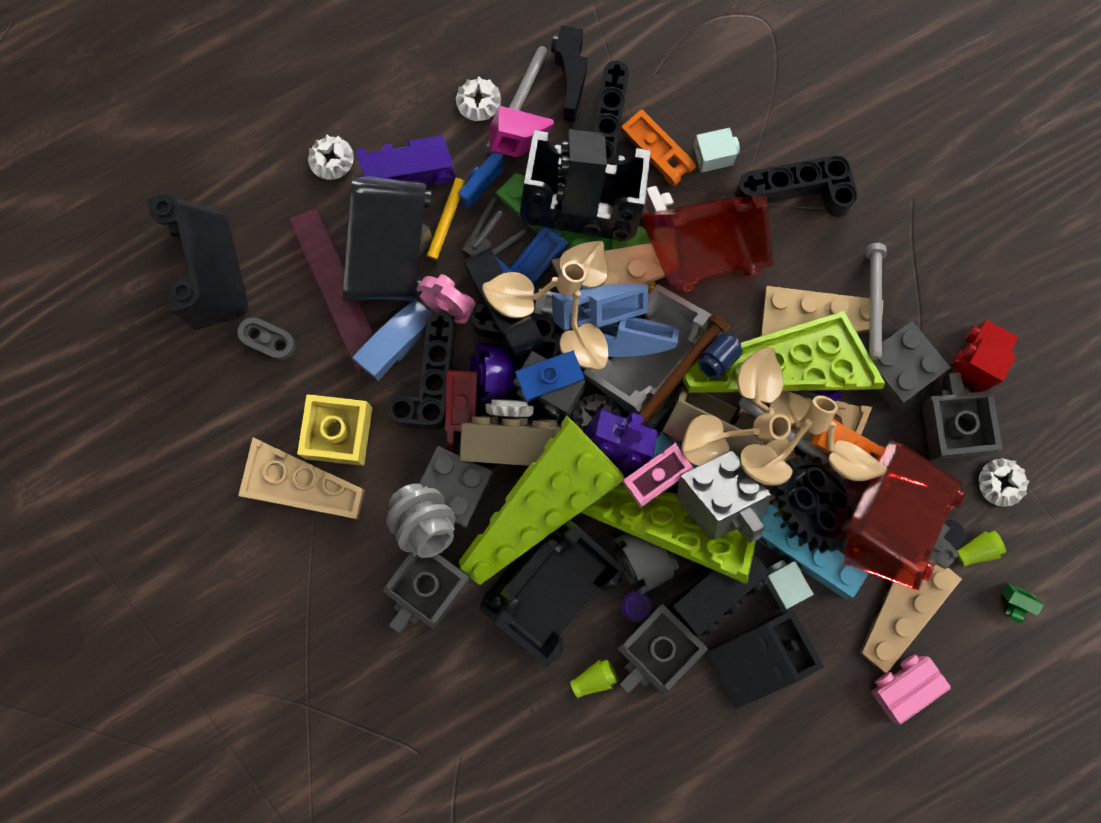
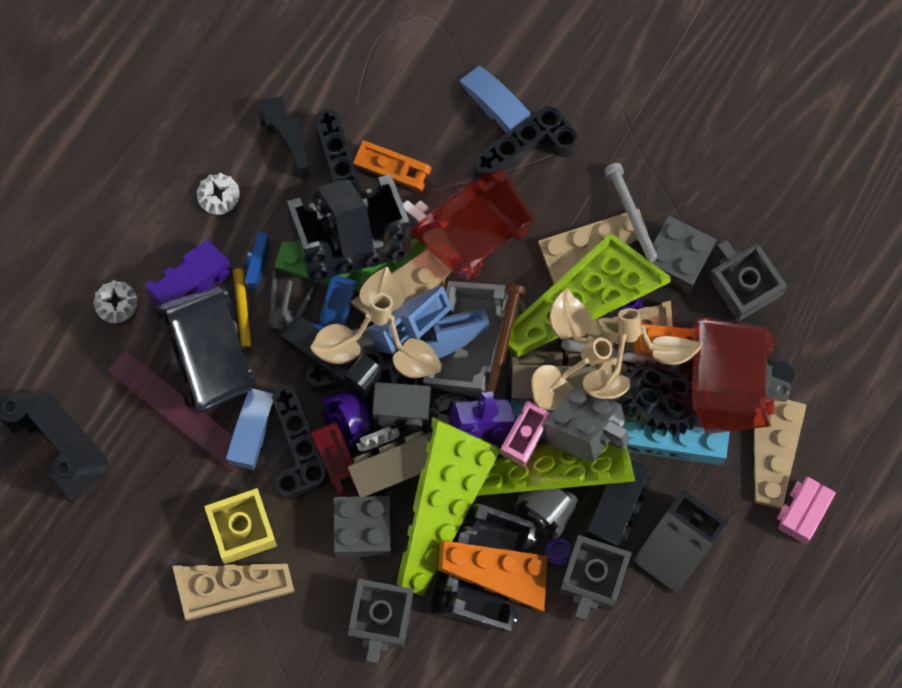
camera: 30 degrees left, 5 degrees down
dark grey plate [238,317,296,360] -> none
light grey piece [386,483,456,558] -> none
bright pink plate [417,274,476,324] -> none
light grey bar [485,46,547,156] -> none
dark pink slope [490,106,554,157] -> none
blue plate [515,350,585,402] -> none
lime cone [570,659,619,698] -> none
light aqua brick [693,128,740,173] -> none
dark blue brick [698,334,743,379] -> none
light aqua brick [764,559,814,610] -> none
red brick [951,320,1019,392] -> none
lime cone [956,530,1006,567] -> none
white gear [979,458,1030,507] -> none
green tile [1002,583,1044,623] -> none
none -> orange wing [438,541,548,612]
none -> medium blue slope [459,65,530,133]

